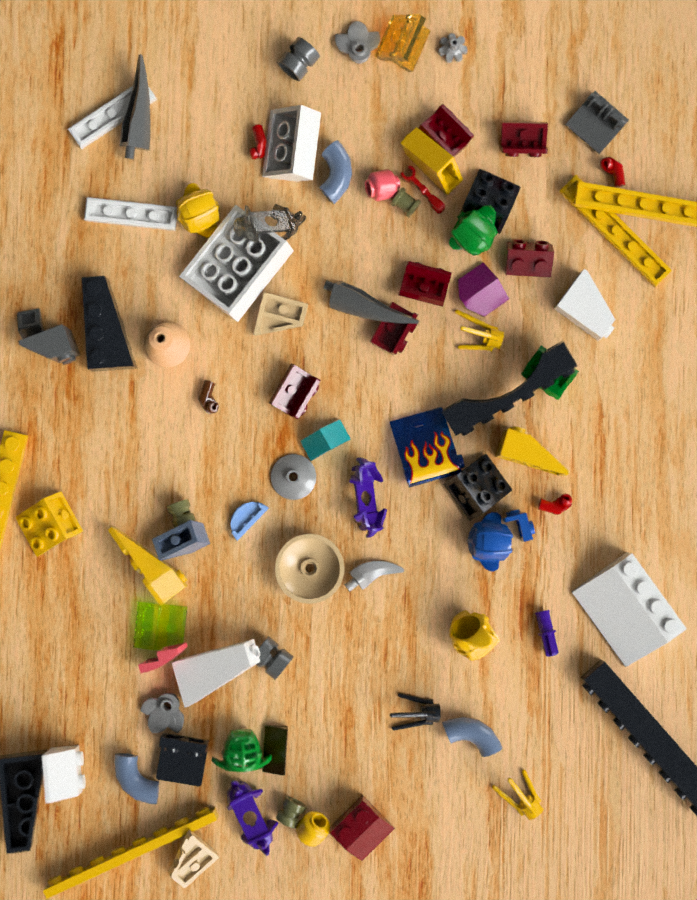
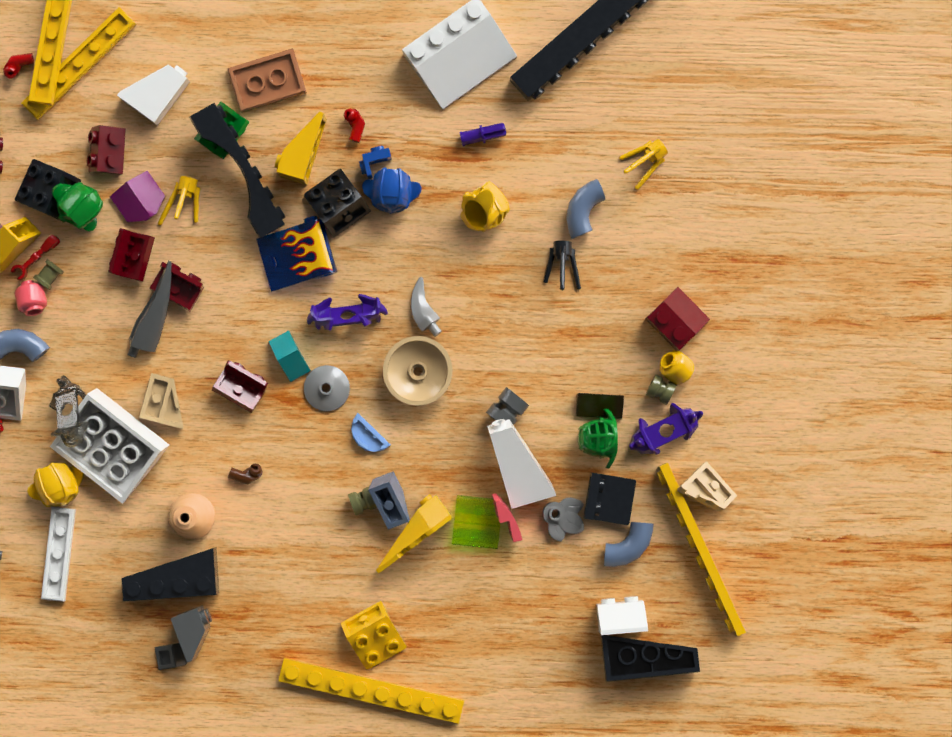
camera: 85 degrees left, 0 degrees up
none -> nougat tile [227,48,307,113]

